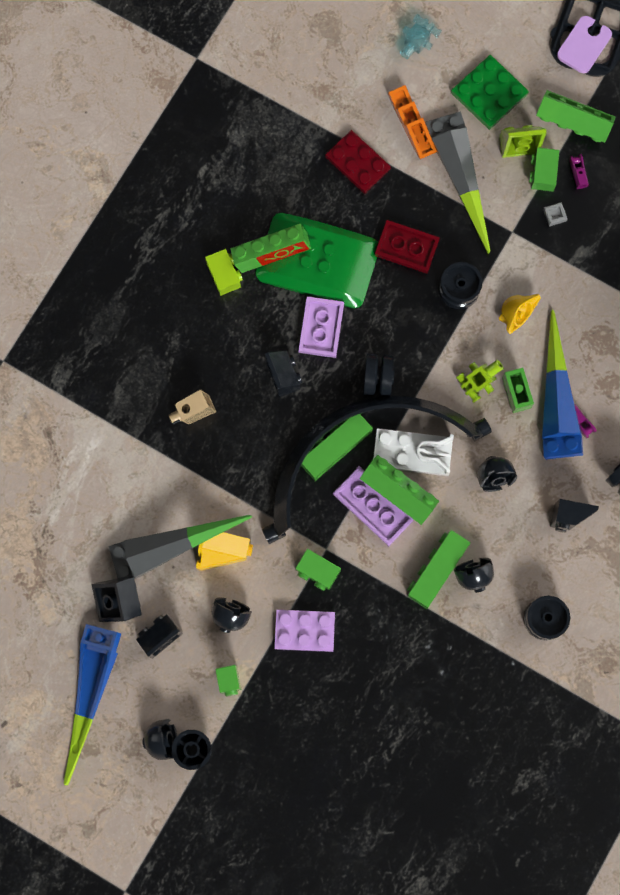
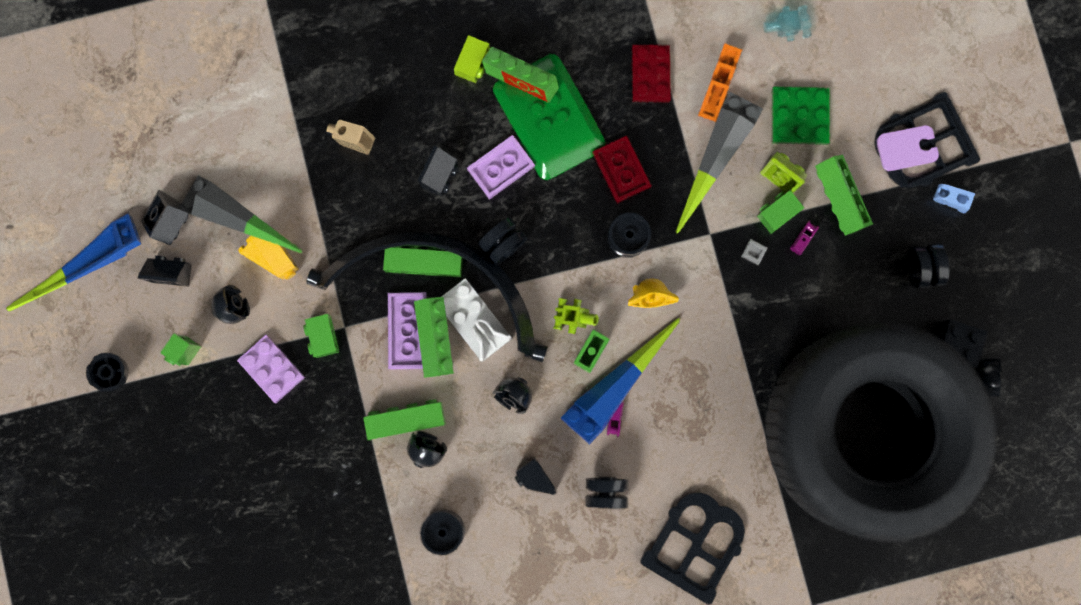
camera: 45 degrees right, 5 degrees up
black cylinder [142,719,178,760] -> none

